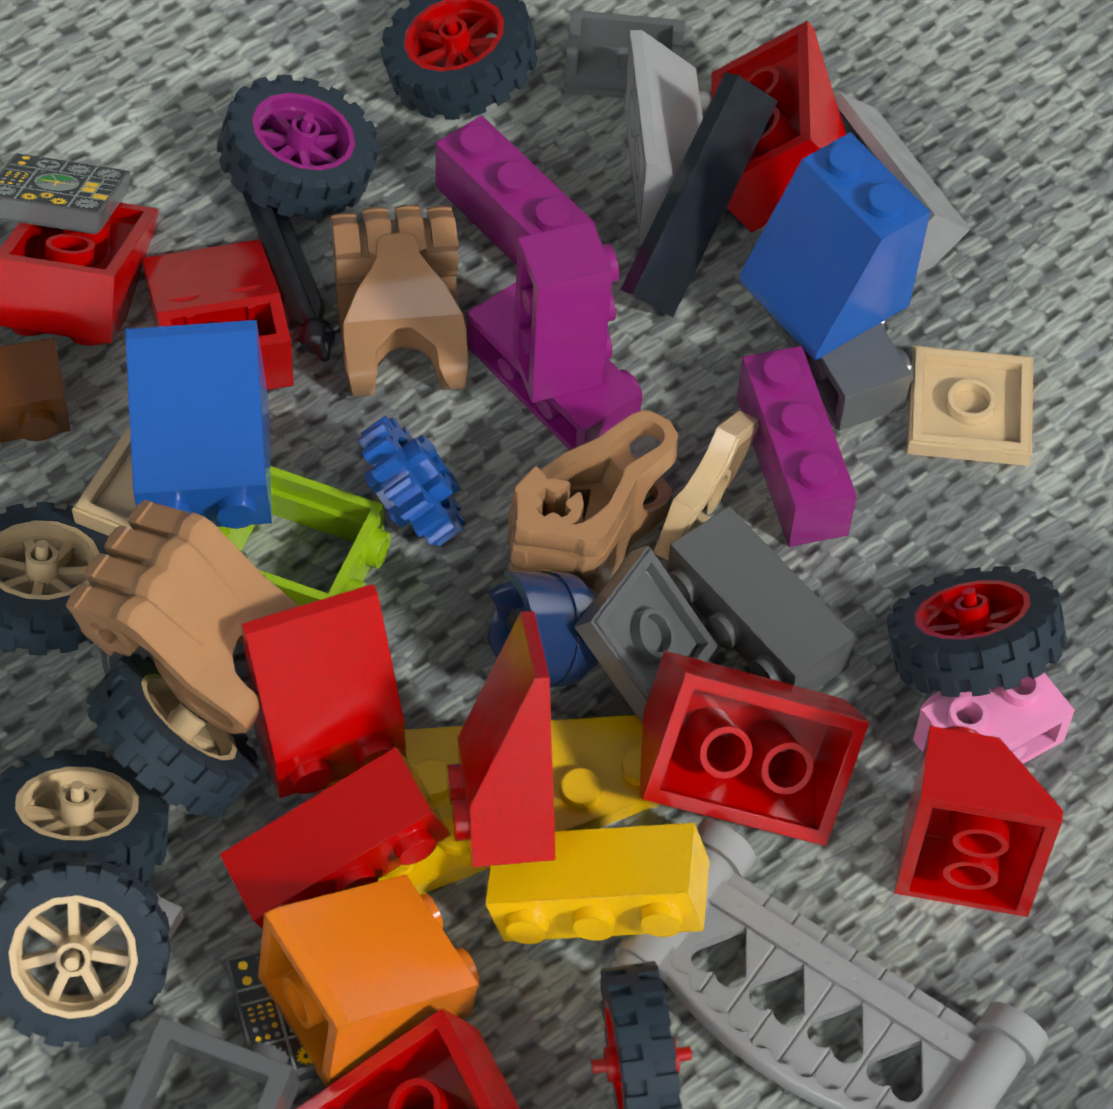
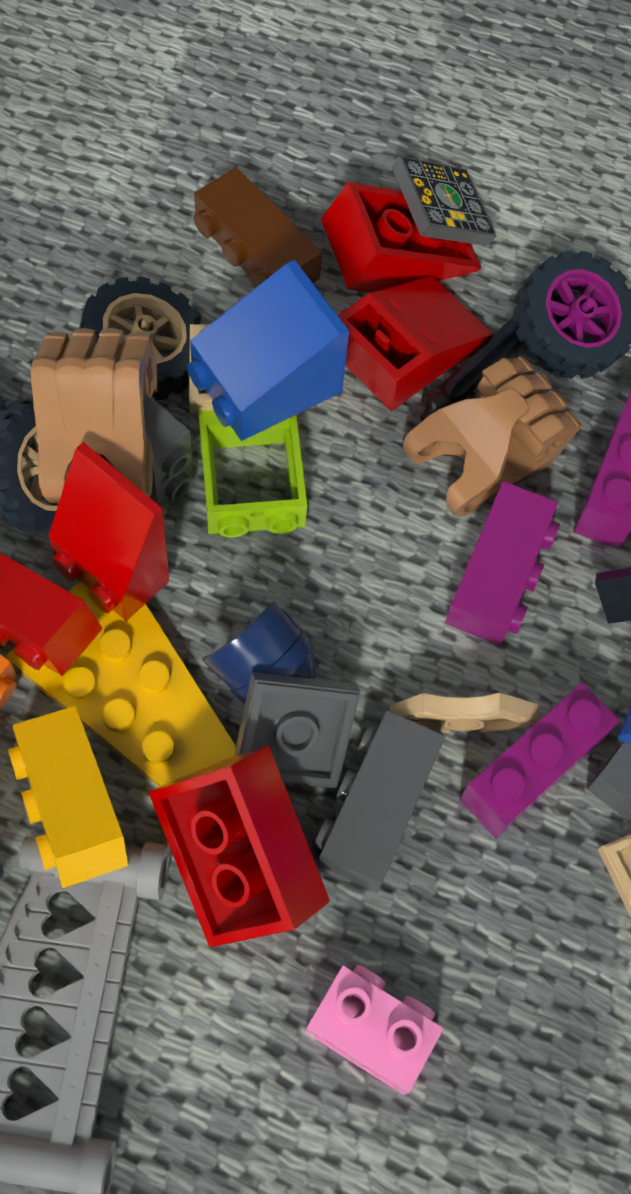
camera: 60 degrees right, 10 degrees up
blue gear [358,416,466,547] -> none
red slope [446,611,556,867] -> none
medium nougat piece [507,410,679,594] -> none
magenta brick [513,221,619,403] -> none
black wheel [887,566,1067,697] -> none
red slope [894,726,1063,917] -> none

